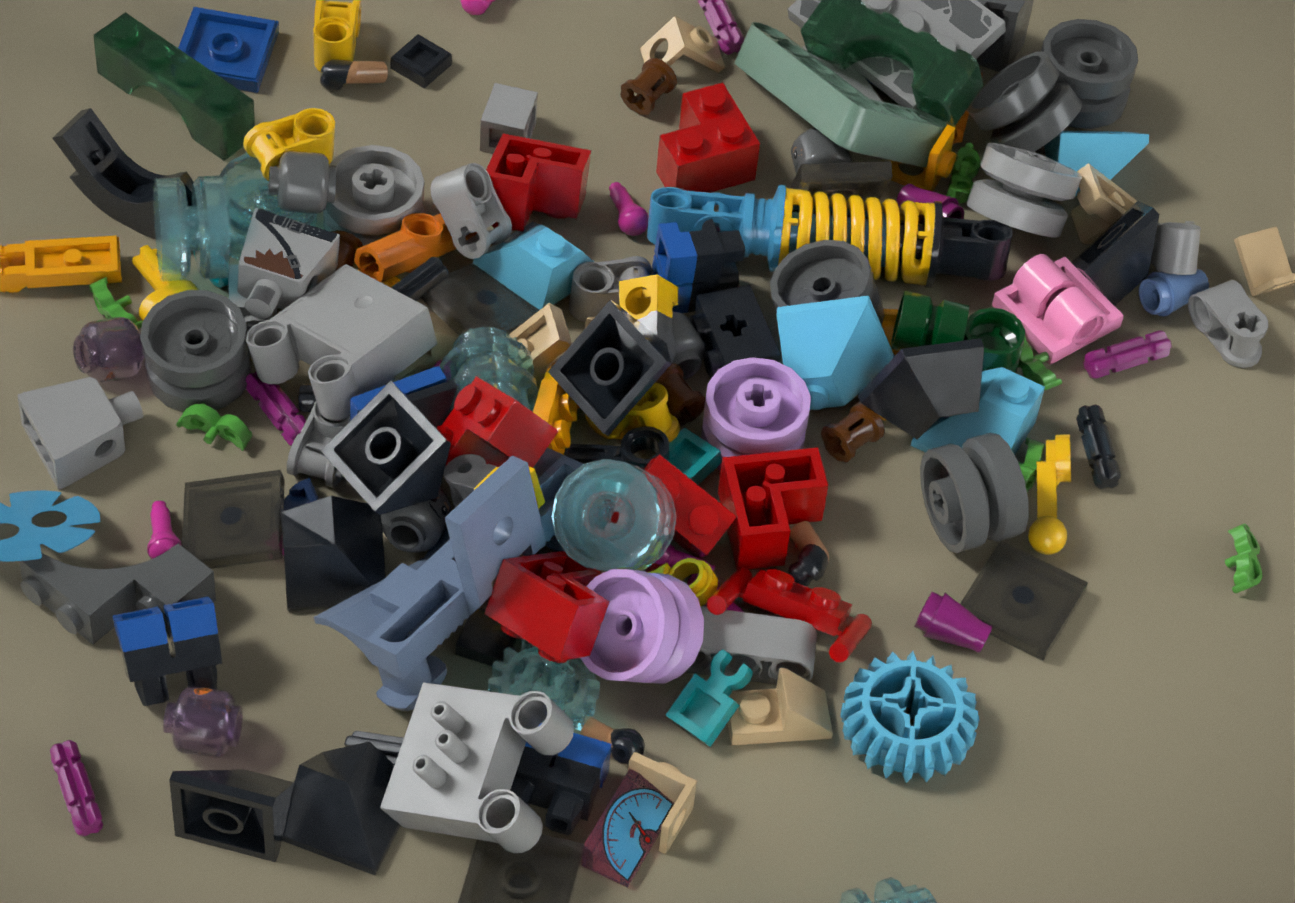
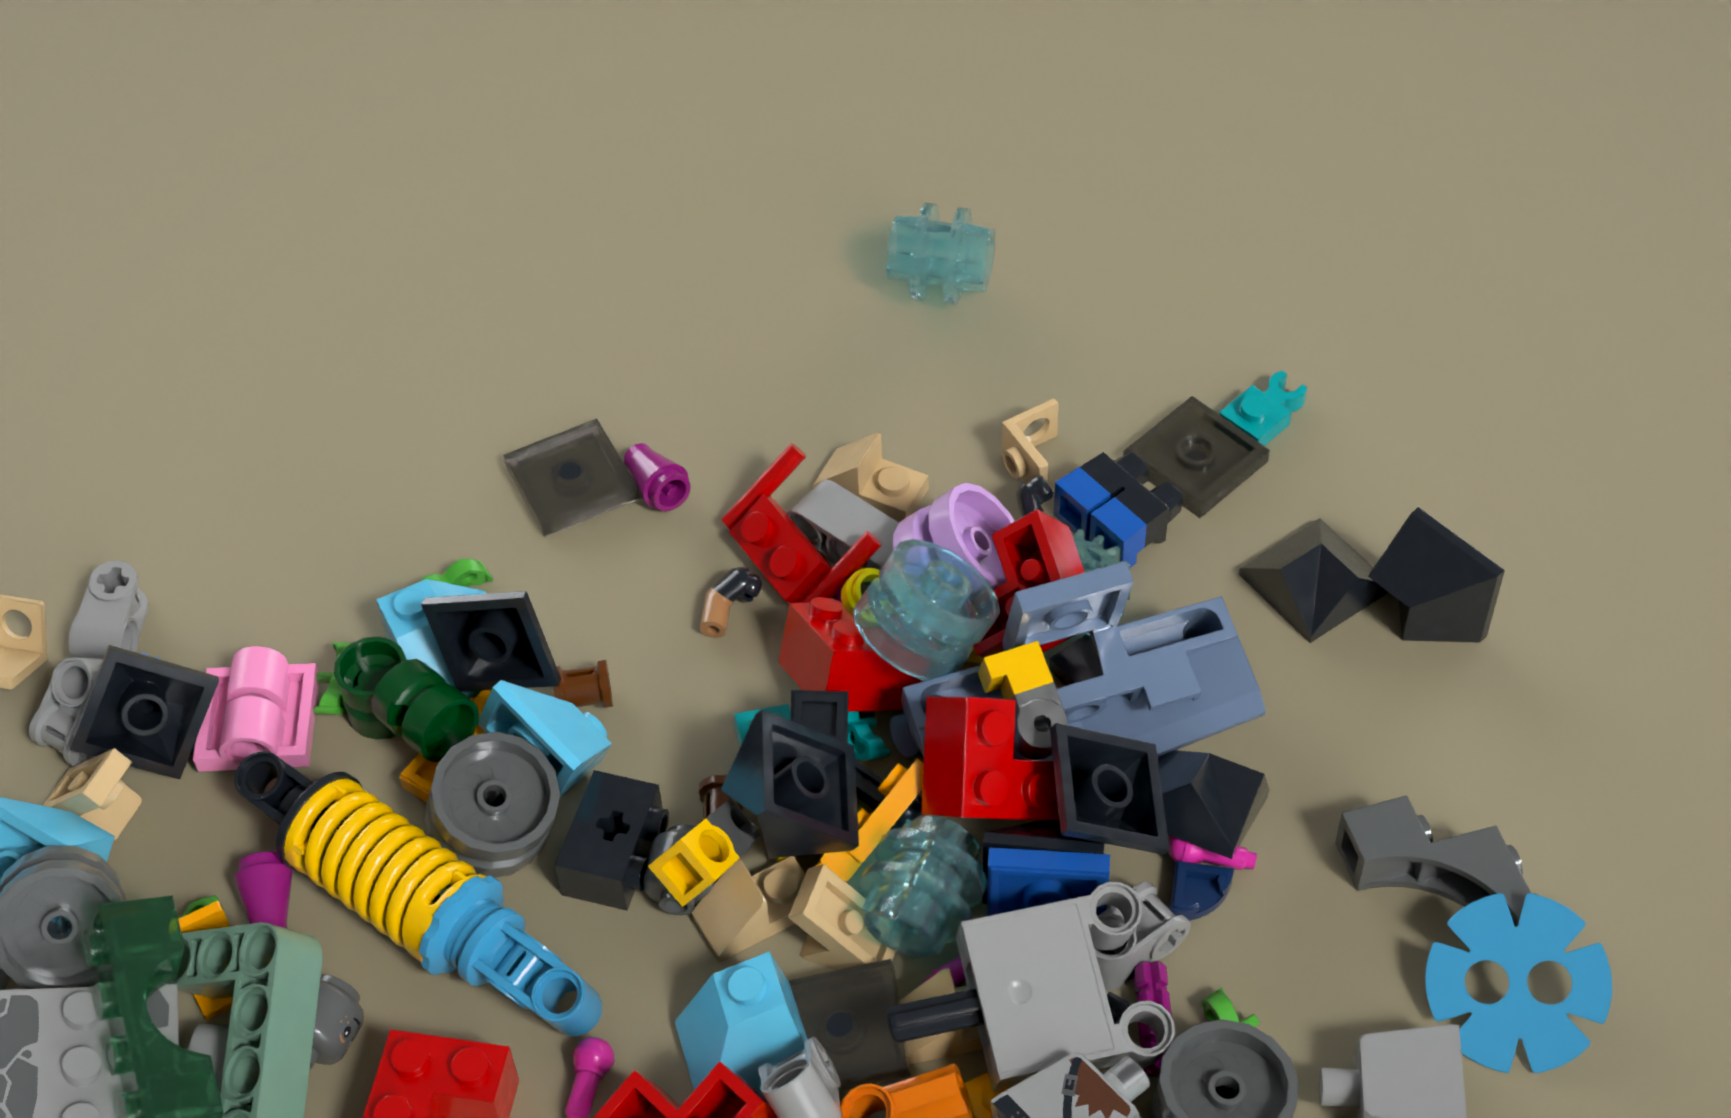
camera: 140 degrees left, 0 degrees up
magenta axle [50,740,103,836] -> none
hips [112,596,223,706] -> none
dark pink piece [147,500,182,559] -> none
clear purple head [163,686,243,758] -> none
clear smoke tile [182,470,285,569] -> none
light grey piece [344,682,574,853] -> none
light grey piece [569,256,652,323] -> none
slope [581,769,675,887] -> none
hips [652,219,745,313] -> none
teal plate [666,649,753,747] -> none
lavender wheel [701,357,811,471] -> none
red brick [718,447,828,570] -> none
clear smoke tile [790,161,893,202] -> none
medium azure gear [840,651,979,783] -> none
dark grey wheel [920,432,1029,554] -> none
light grey wheel [967,143,1082,238] -> none
yellow piece [1028,434,1071,555] -> none
black axle [1076,404,1121,489] -> none
magenta axle [1083,330,1172,379] -> none
bright green piece [1225,524,1263,593] -> none
none -> black tile [790,690,848,743]

